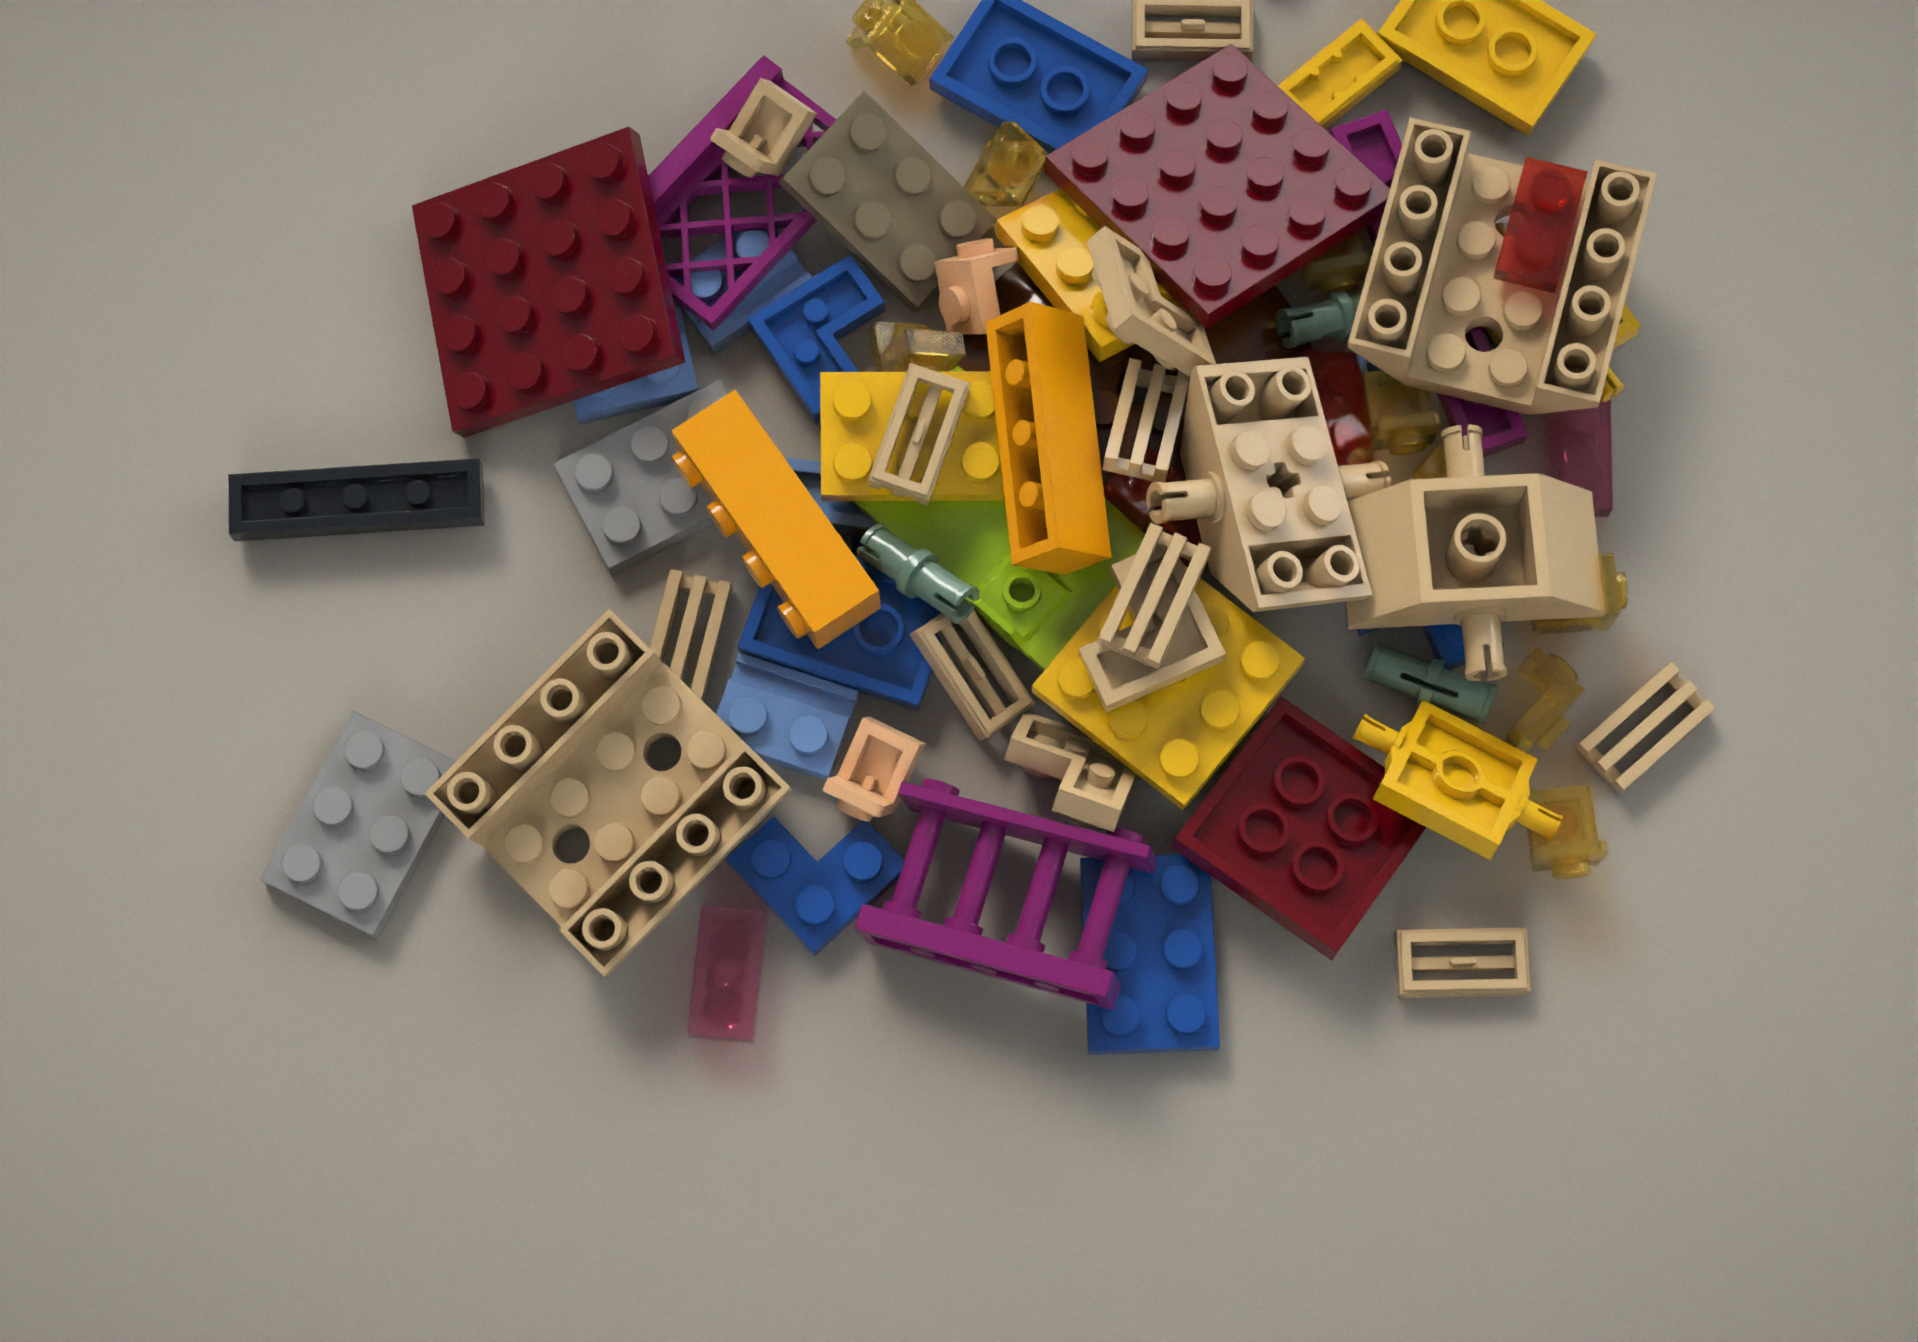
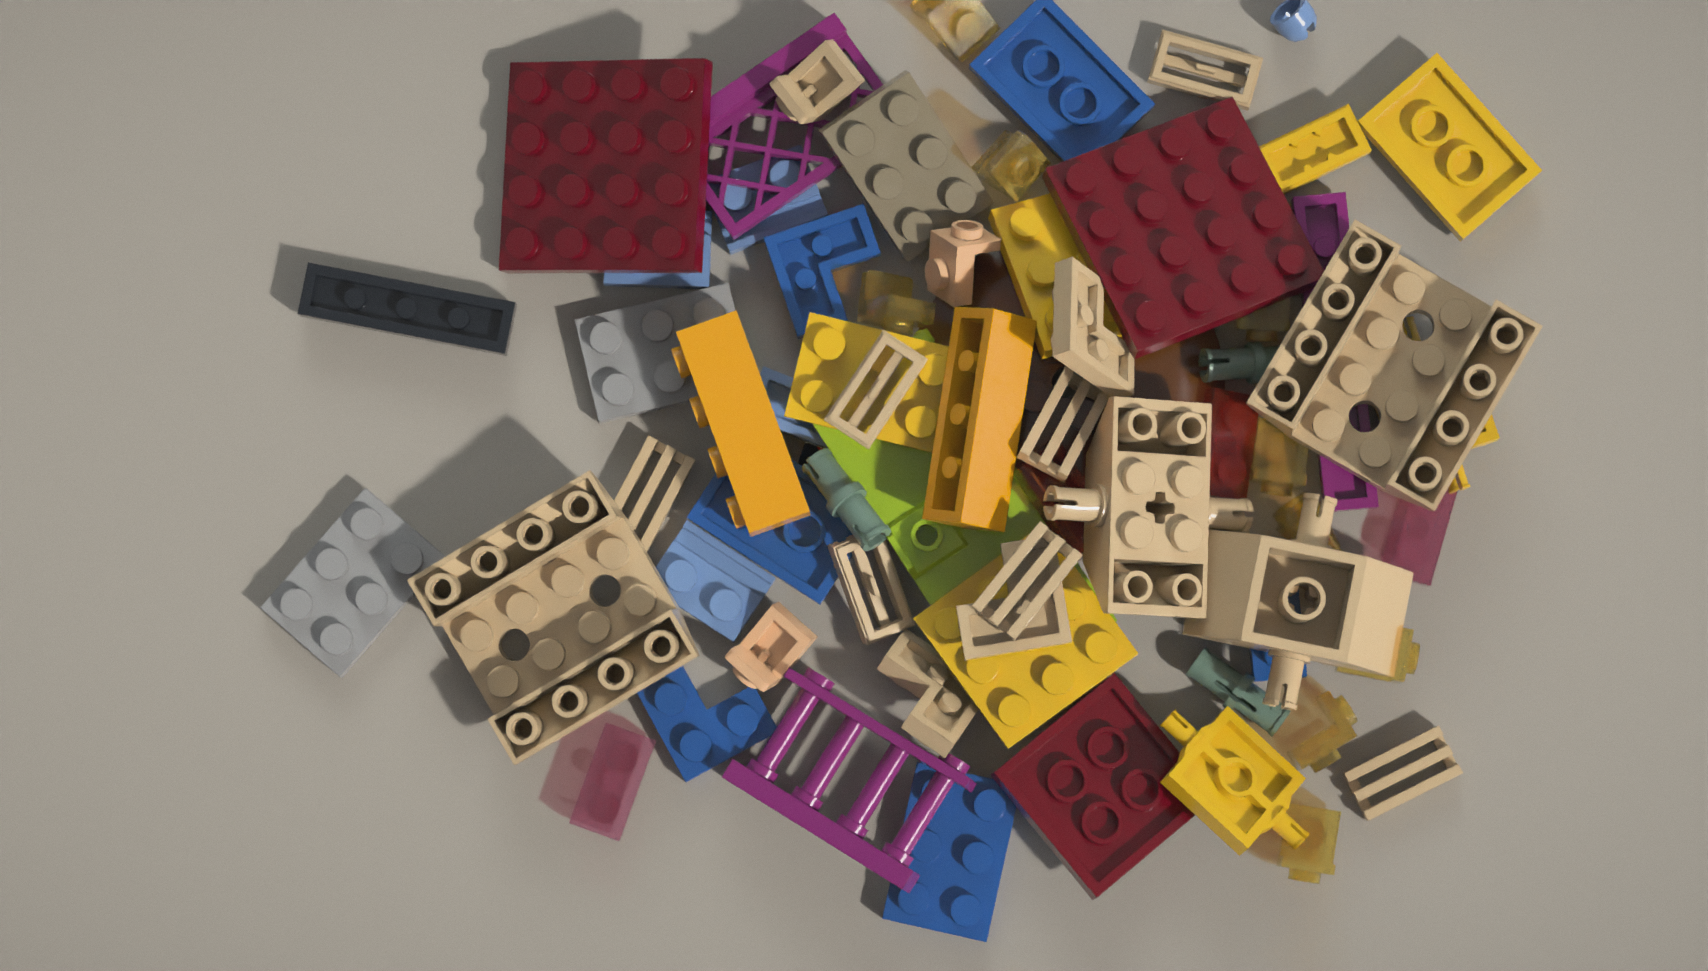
camera: 15 degrees right, 10 degrees up
tan tile [1394,928,1531,998] -> none
clear red plate [1493,157,1588,294] -> none

